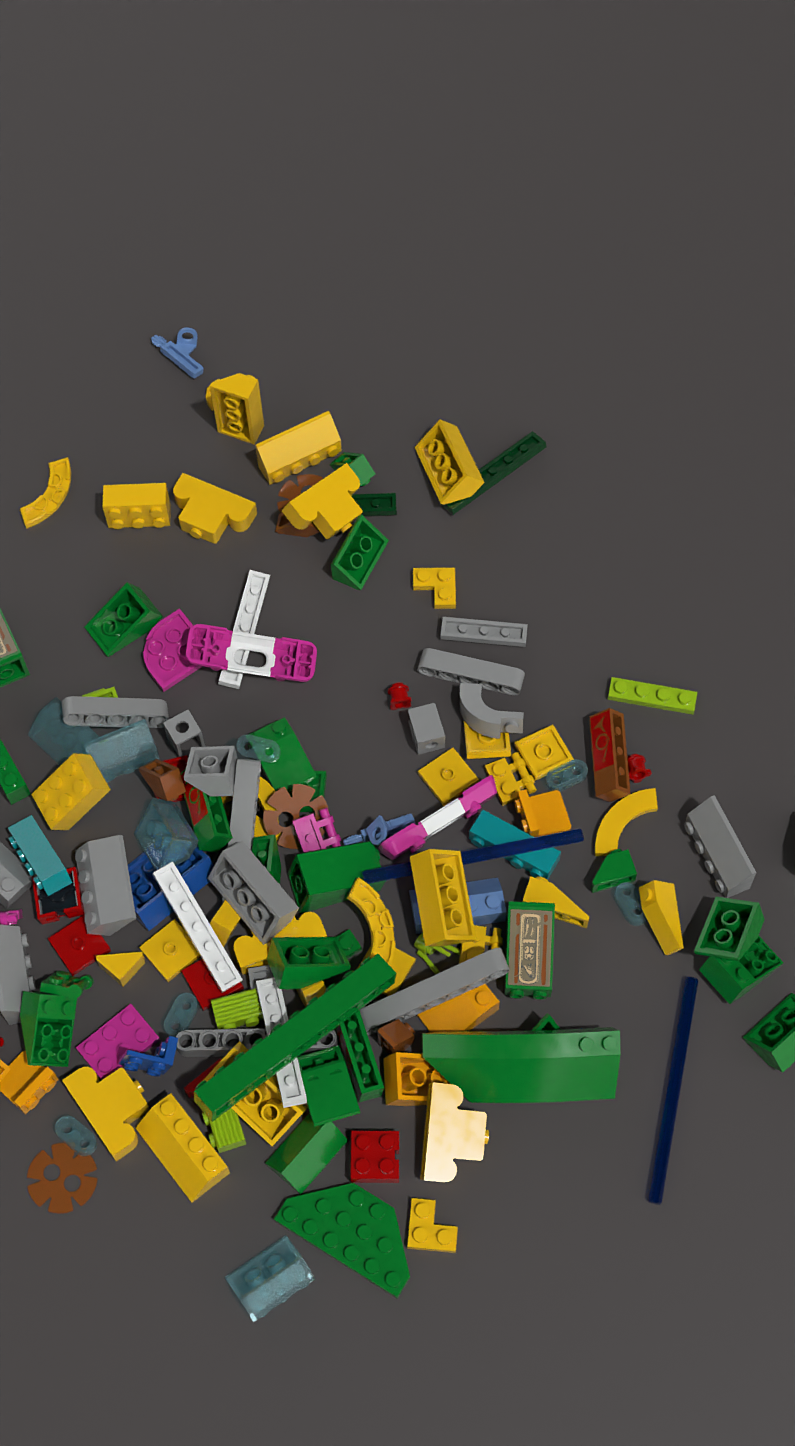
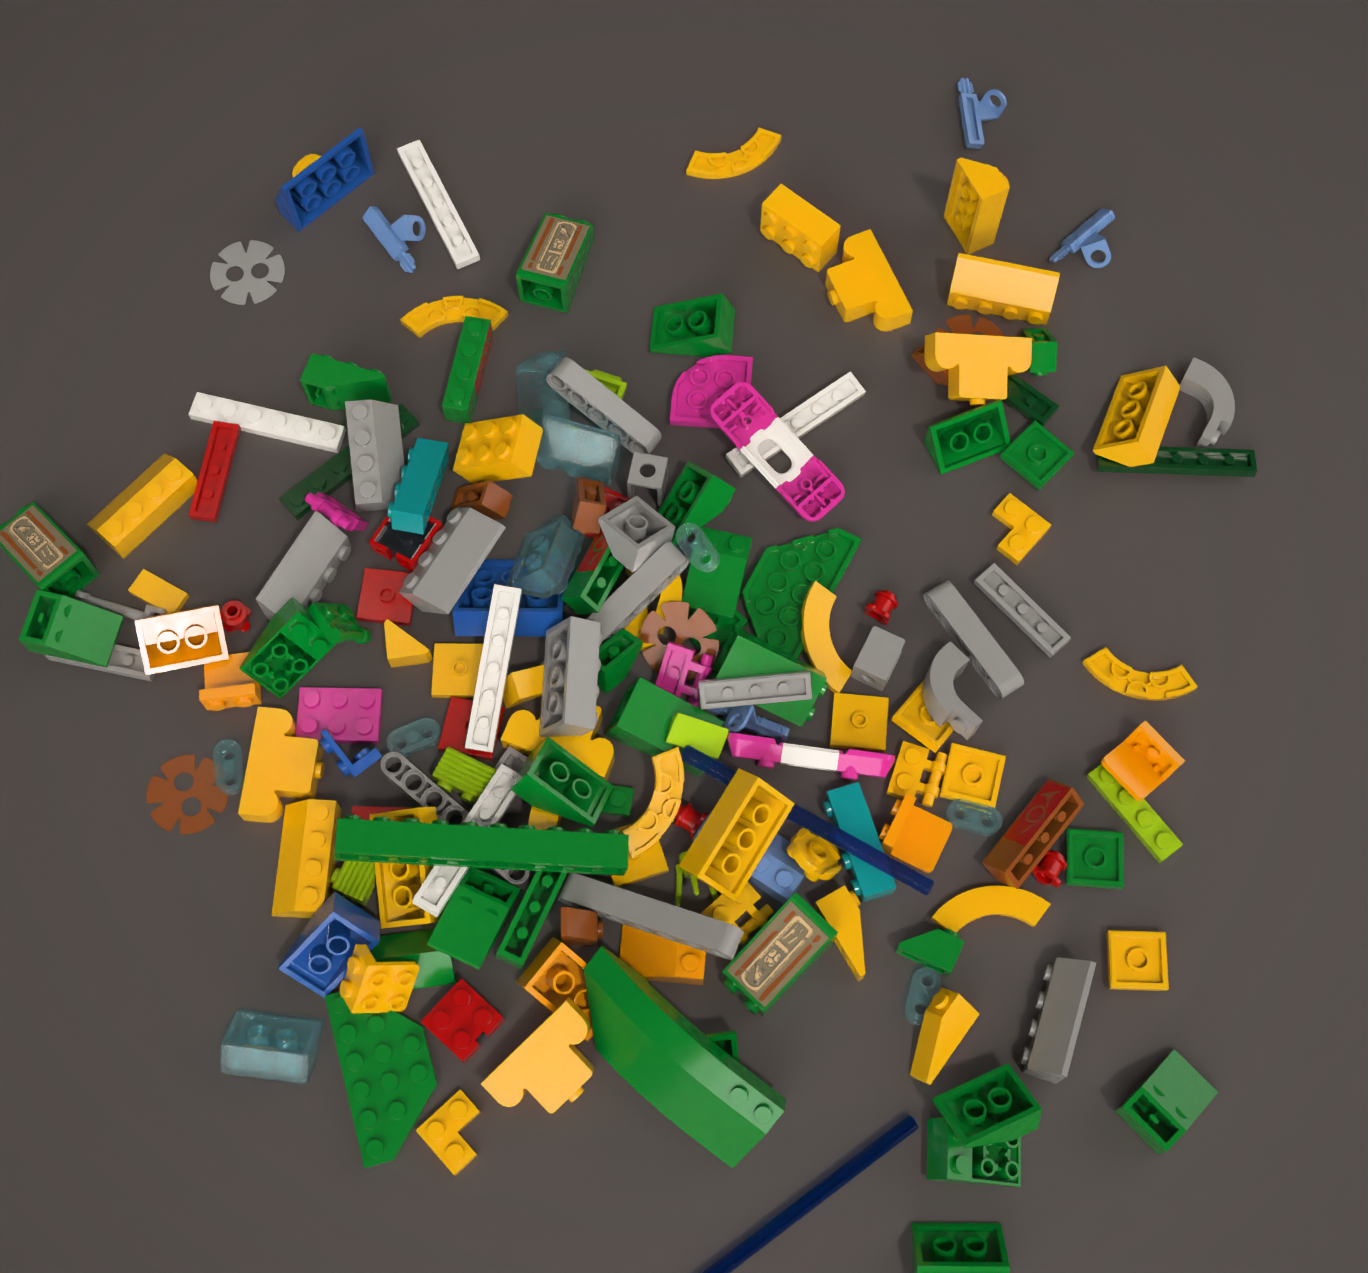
camera: 40 degrees right, 5 degrees up
none -> blue slope [278,892,380,998]
none -> yellow bracket [340,944,419,1013]
none -> dark orange slope [450,480,513,520]
none -> green slope [657,461,736,546]
none -> lime slope [665,713,729,759]
none -> red brick [674,803,708,840]
none -> light grey tile [698,670,812,710]
none -> green slope [710,625,828,727]
none -> green plate [742,528,862,659]
none -> yellow plate [786,828,842,882]
none -> yellow tile [801,581,852,693]
none -> green plate [1000,420,1075,491]
none -> medium blue piece [1049,209,1115,268]
none -> green plate [1065,828,1124,890]
none -> yellow tile [1082,647,1198,701]
none -> light orange bracket [1101,720,1185,801]
none -> yellow plate [1106,930,1169,991]
none -> light grey arch [1180,357,1235,448]

